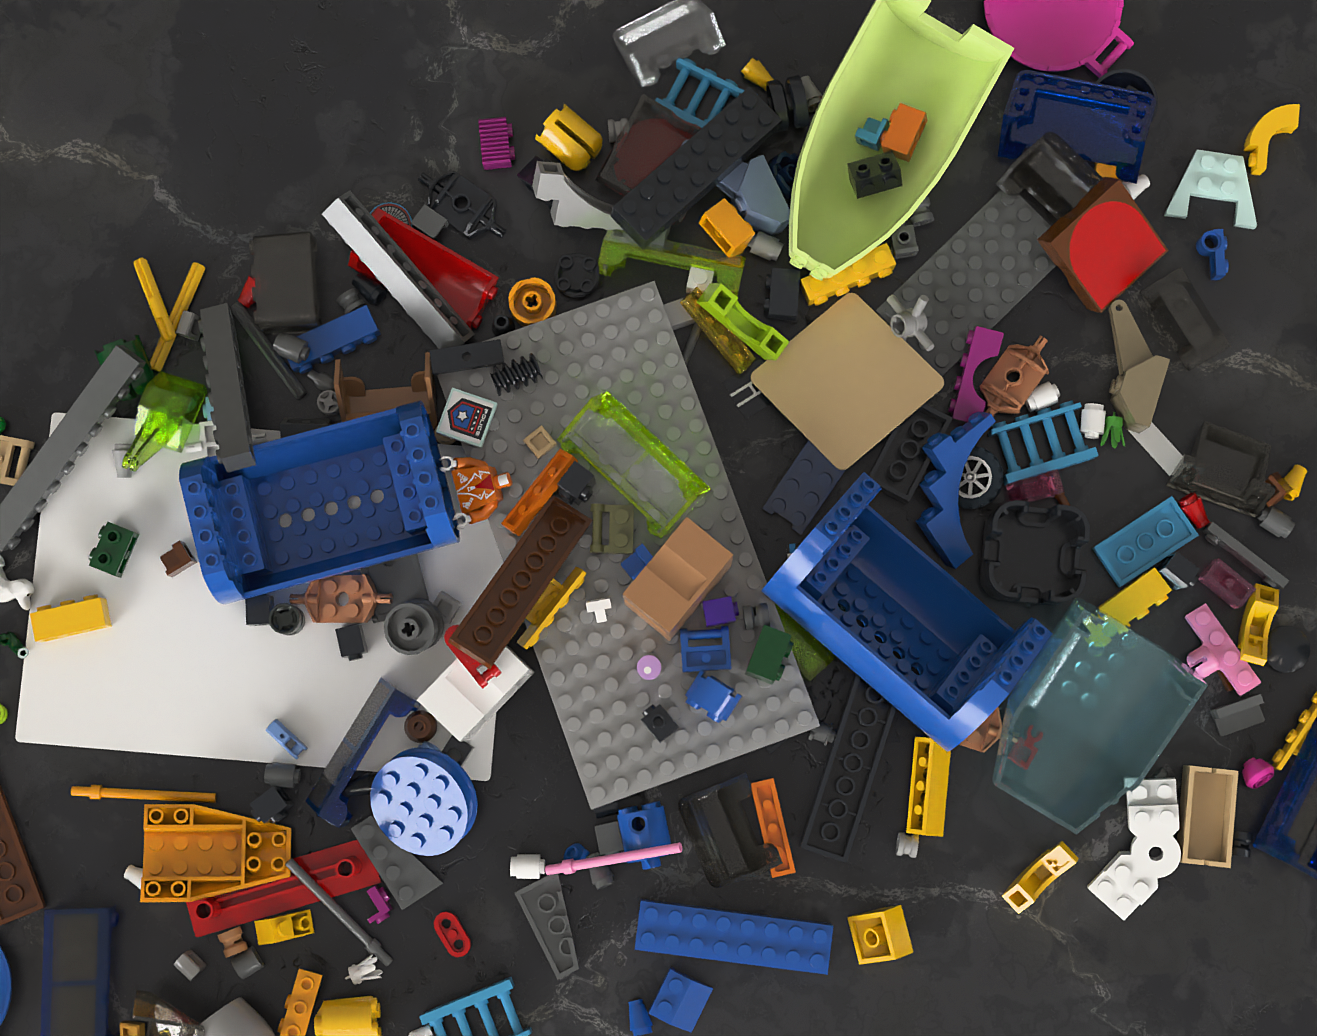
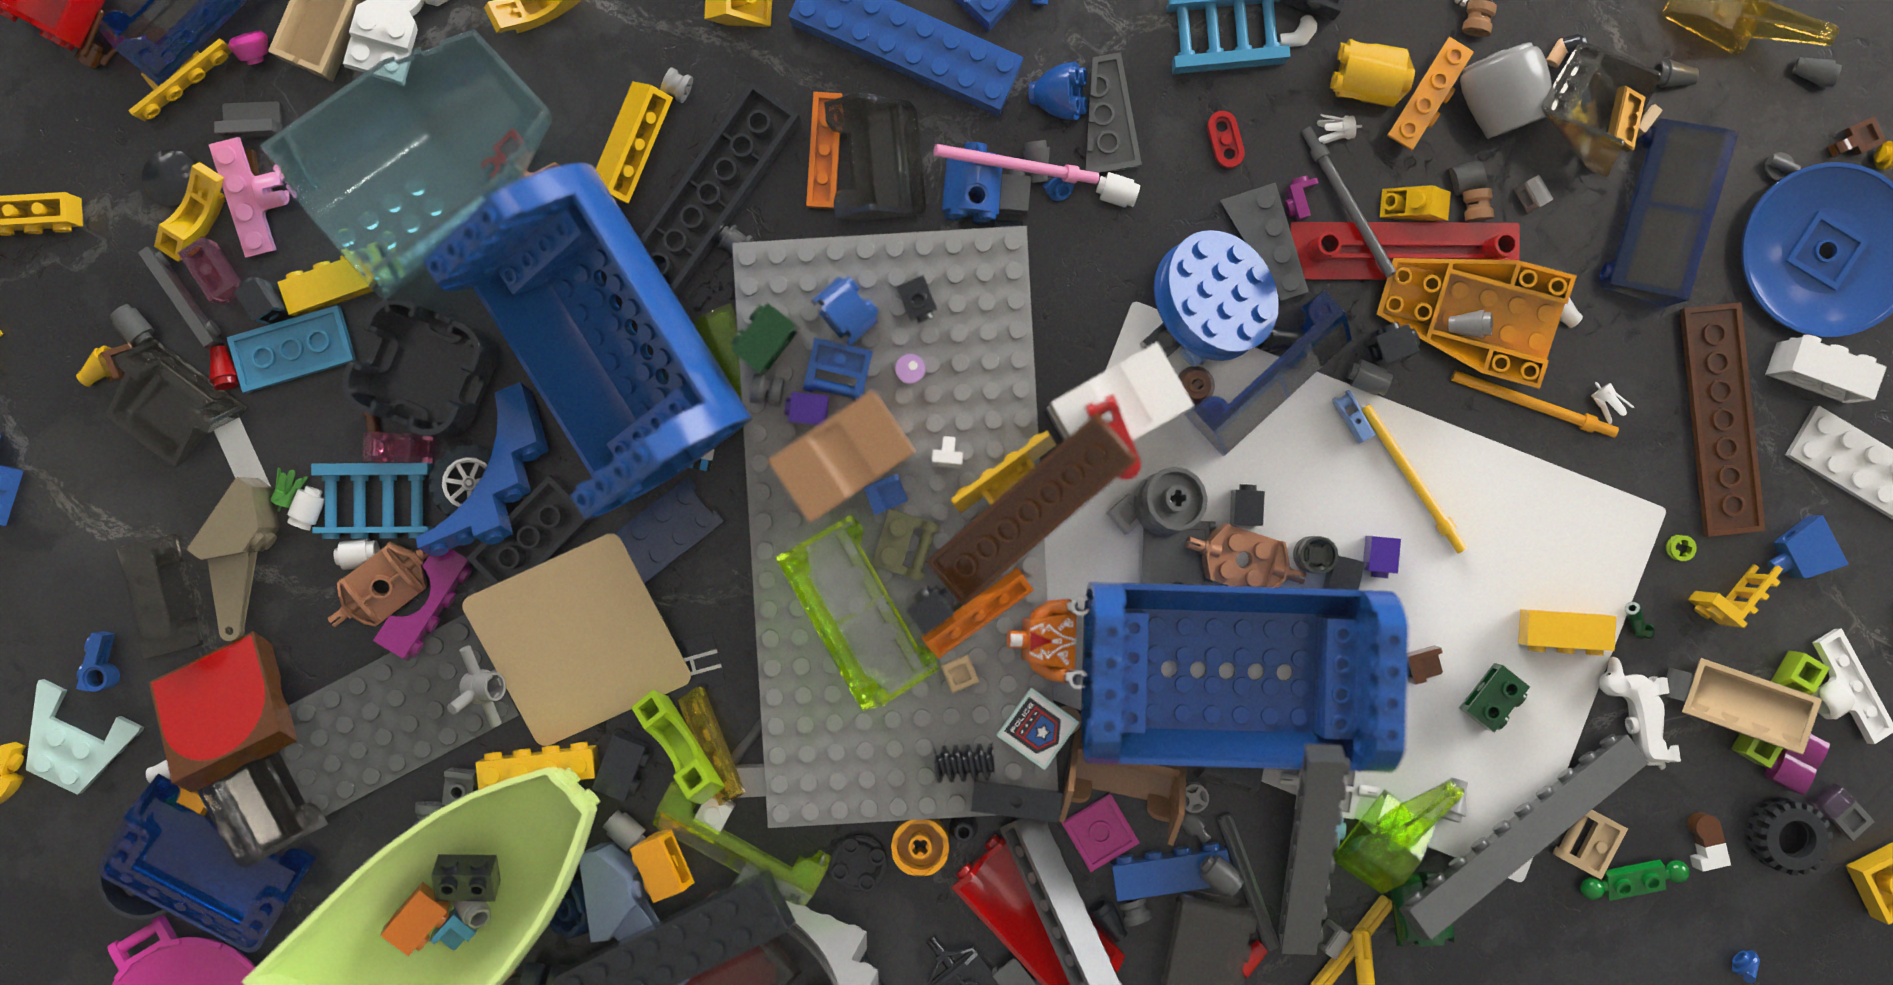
camera: 165 degrees left, 5 degrees up
none -> light grey brick [452,901,490,929]
none -> blue piece [1028,61,1088,120]
none -> dark pink tile [1061,792,1140,872]
none -> yellow bar [1361,404,1467,554]
none -> dark purple brick [1363,536,1401,578]
none -> light grey cone [1448,309,1493,338]
none -> white piece [1591,382,1634,425]

